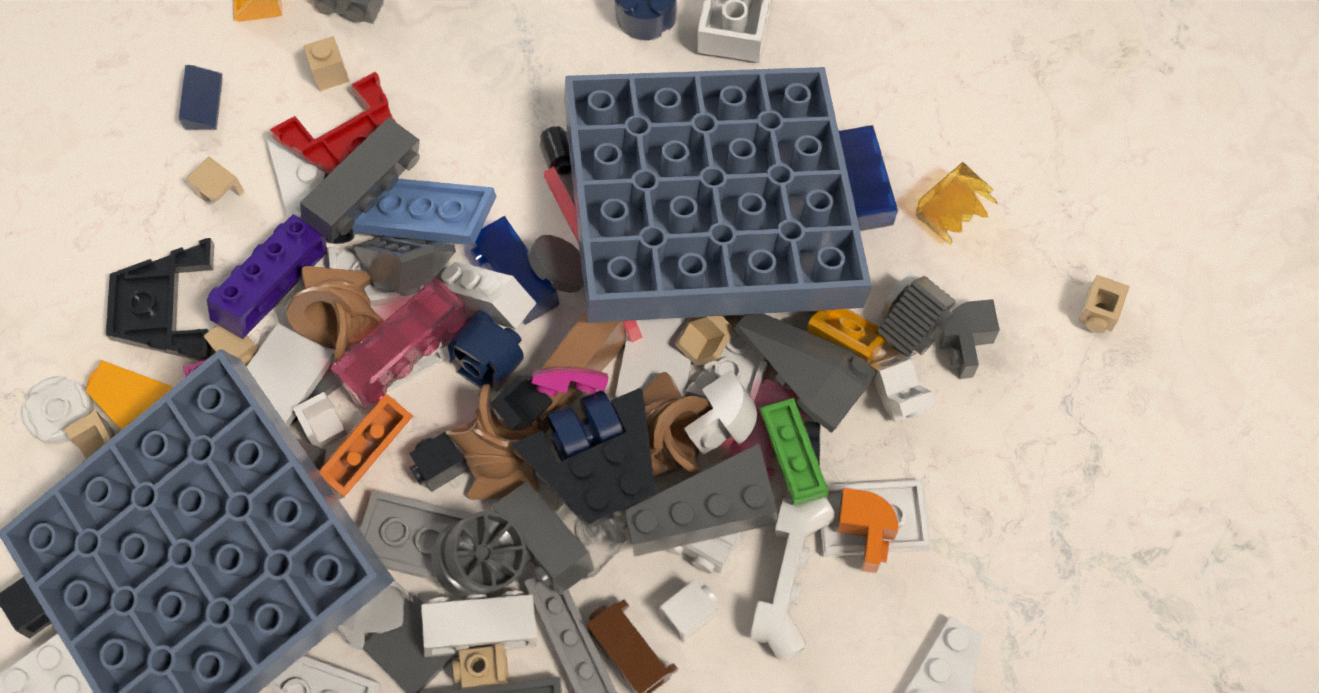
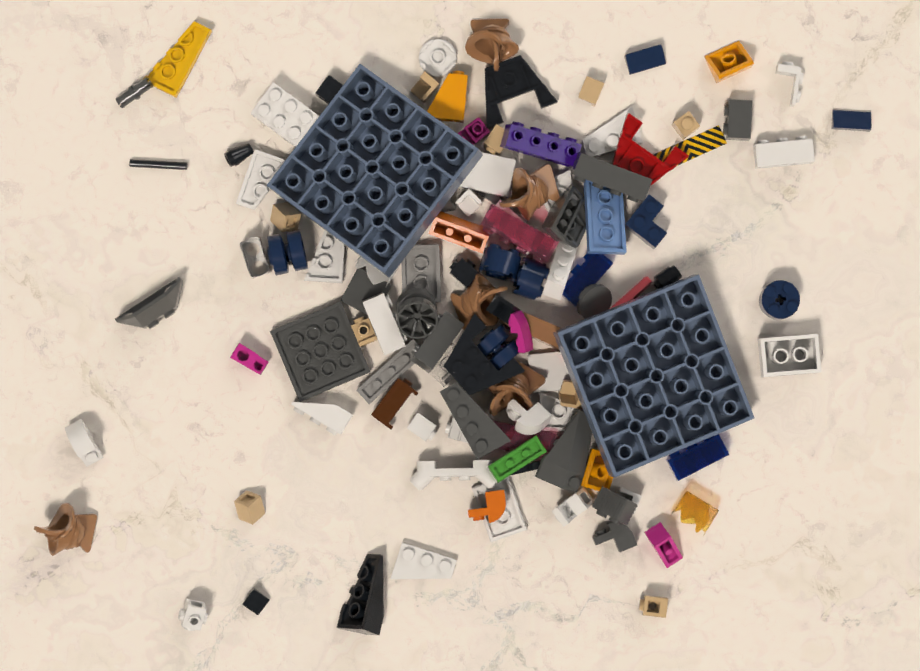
camera: 70 degrees right, 20 degrees up
none -> medium nougat helmet [465,19,519,71]
none -> dark blue brick [479,244,522,281]
none -> dark blue brick [625,194,667,249]
none -> dark pink slope [644,522,683,568]
none -> sticker [653,125,727,166]

